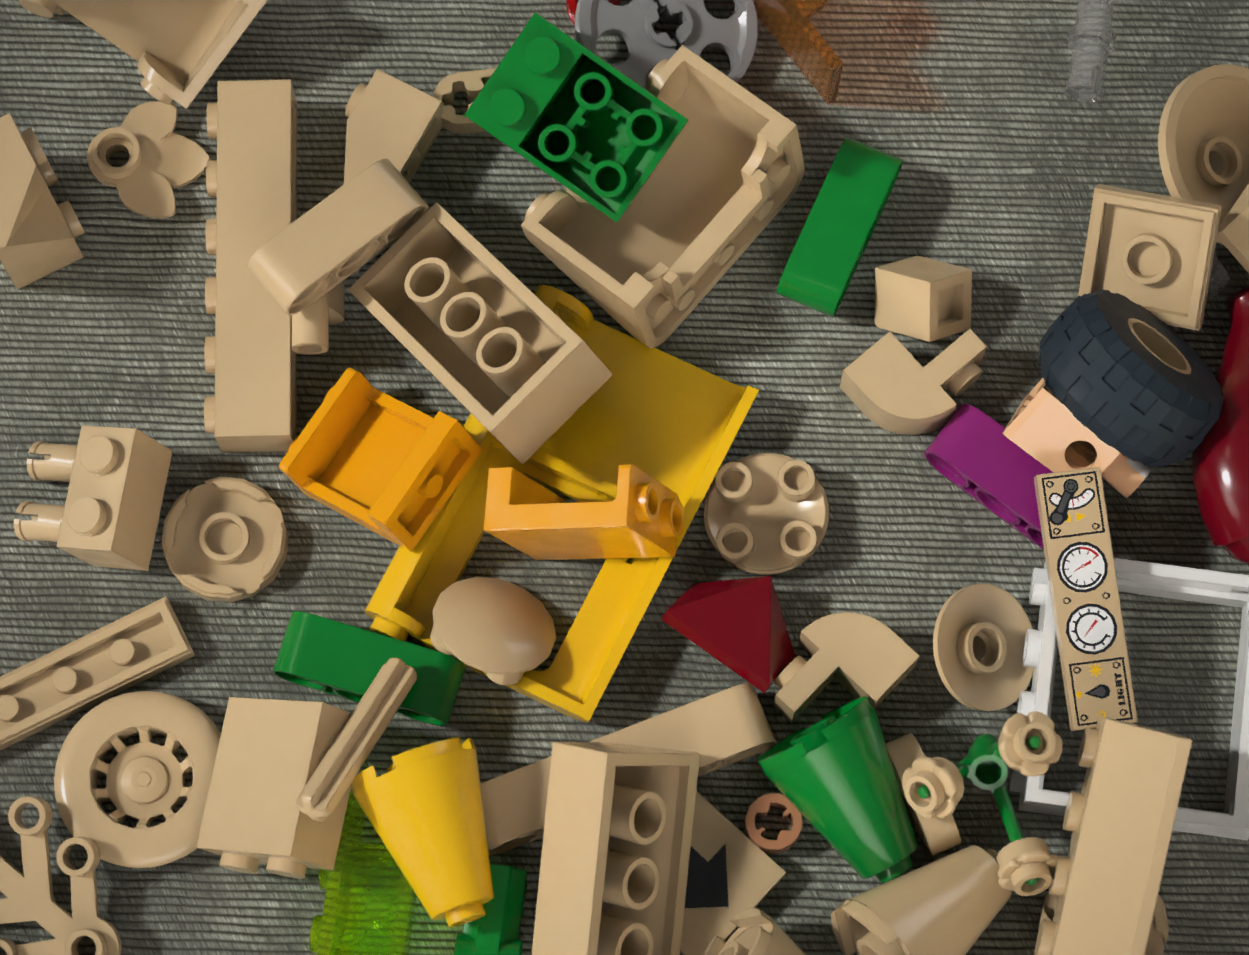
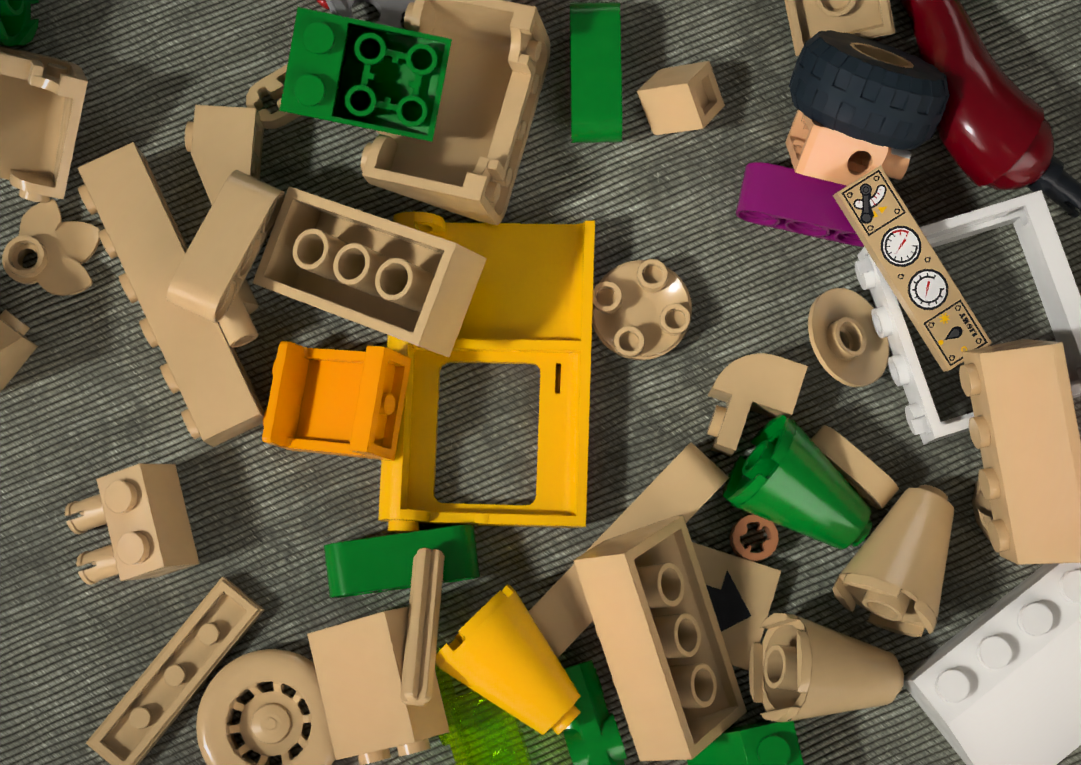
camera: 25 degrees left, 5 degrees up
tan tile [161,477,289,603] -> none
tan dish [430,577,556,685] -> none
light orange panel [484,464,684,560] -> none
dark red slope [661,576,795,694] -> none
tan brick [840,329,987,435] -> none
tan plant [902,711,1062,896] -> none

